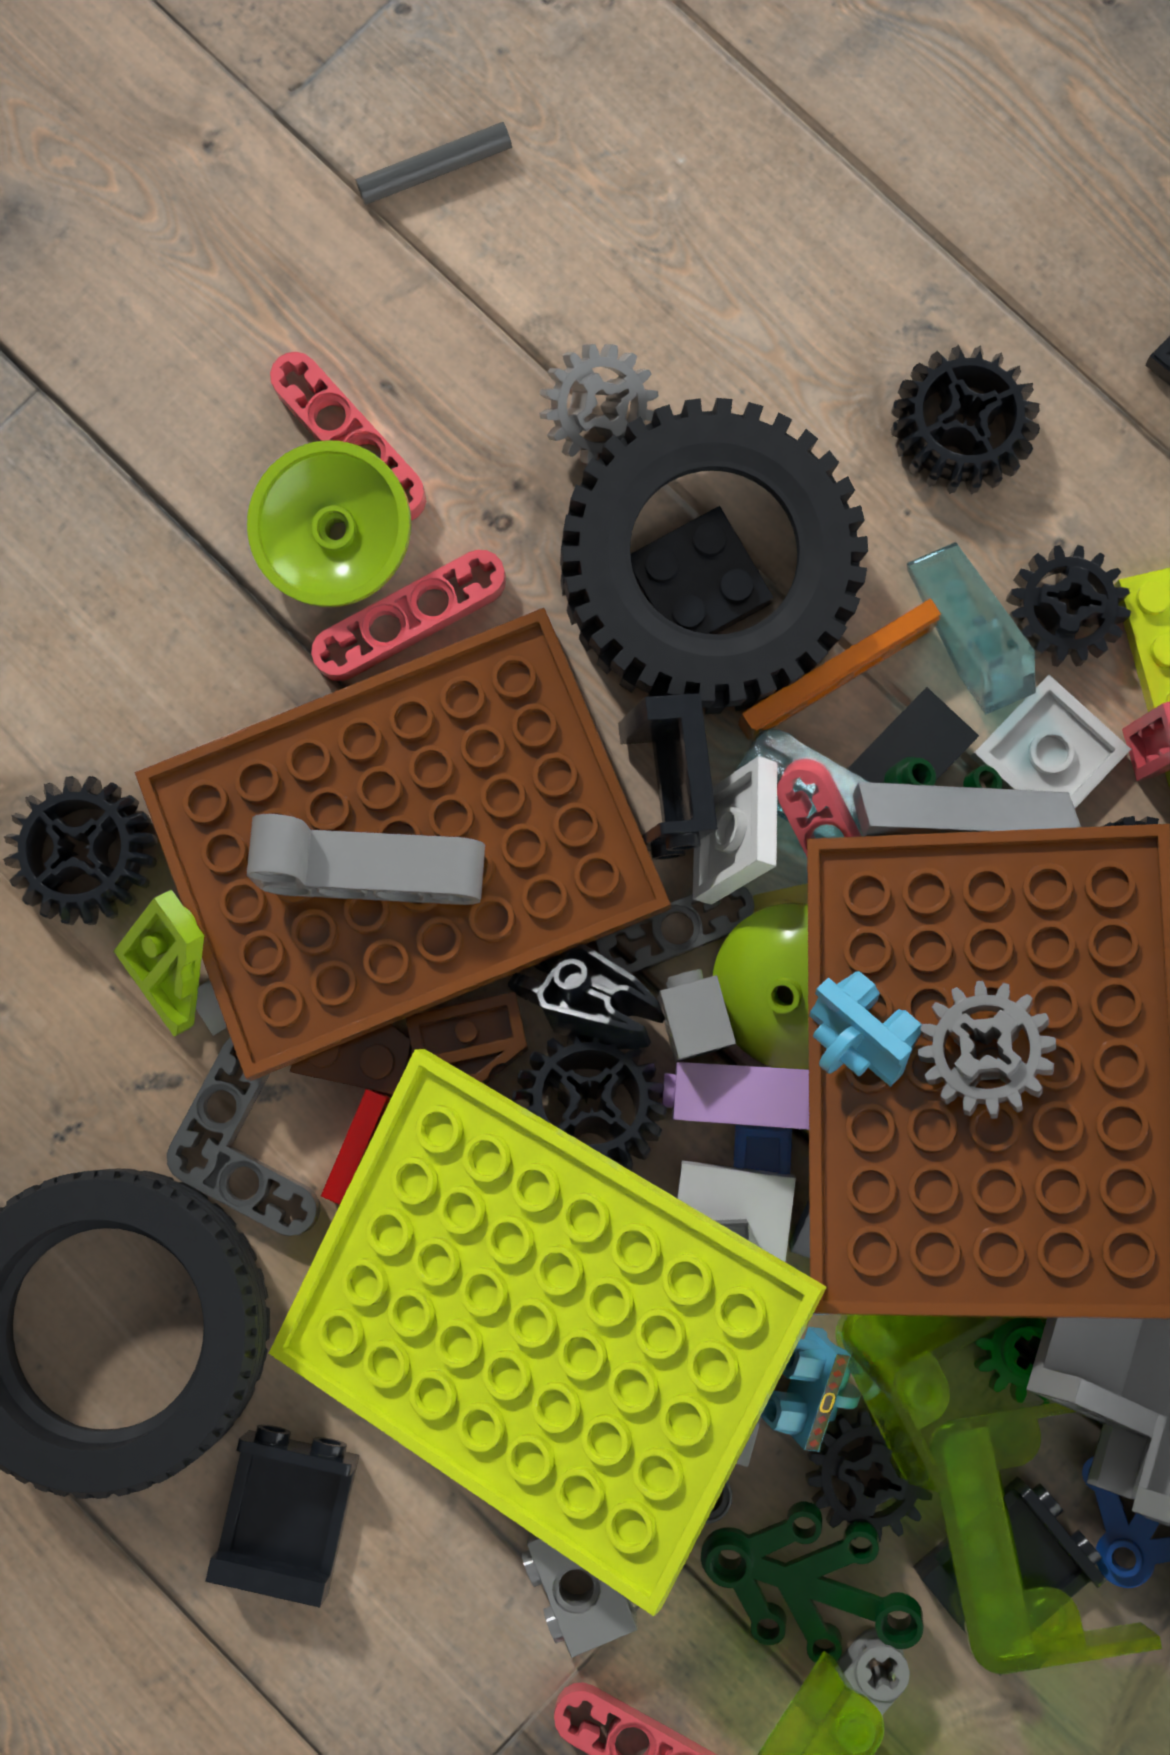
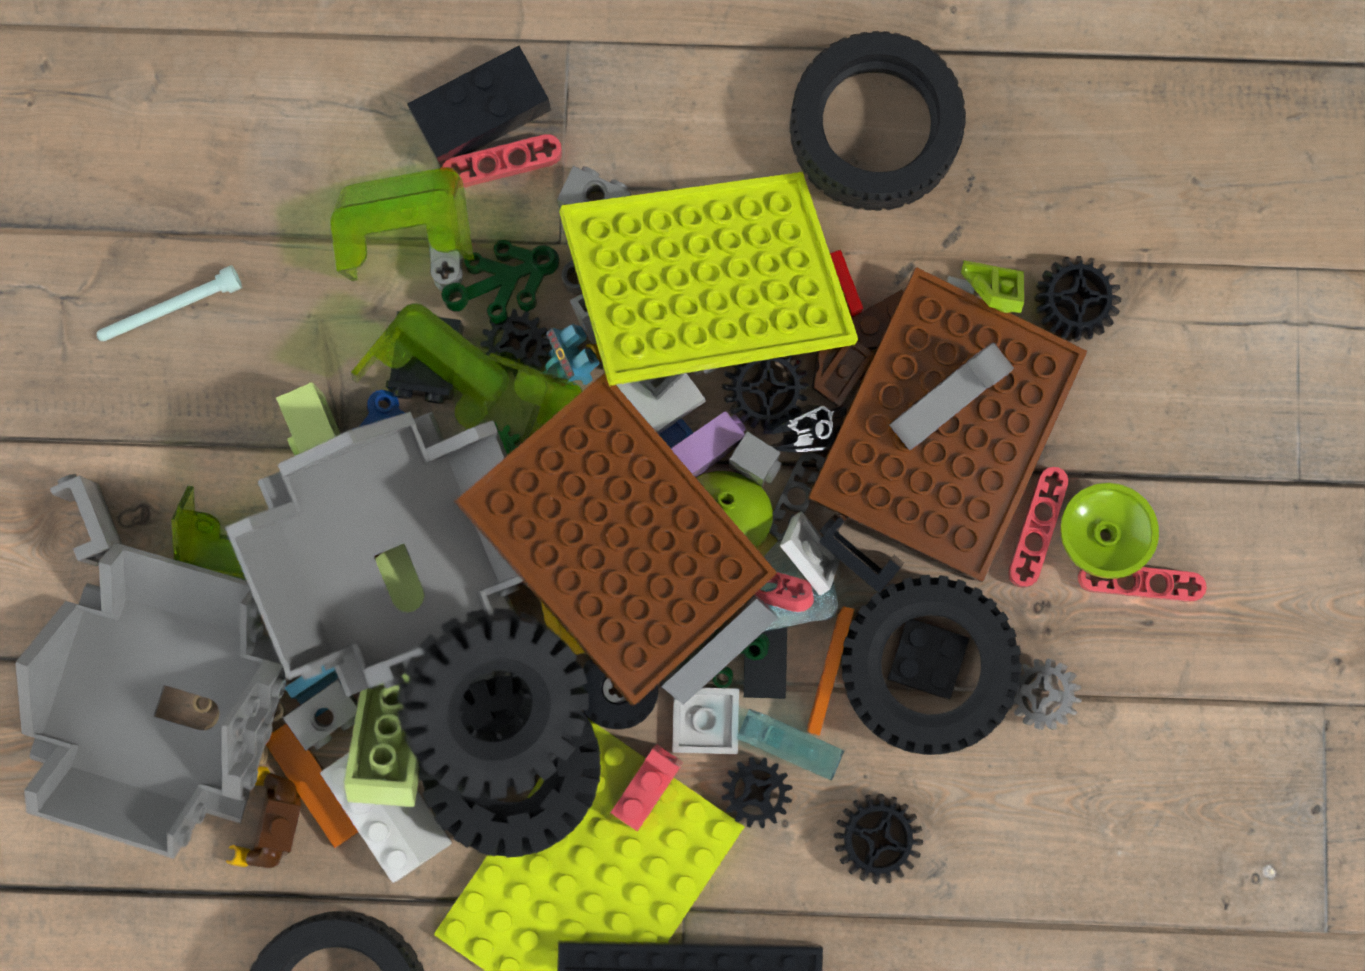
camera: 130 degrees right, 0 degrees up
dark grey beam [167,1037,321,1236] -> none
black panel [205,1425,359,1608] -> none
dark grey piece [355,122,512,205] -> none
medium azure hips [809,971,922,1087] -> none
light grey gear [918,981,1056,1119] -> none

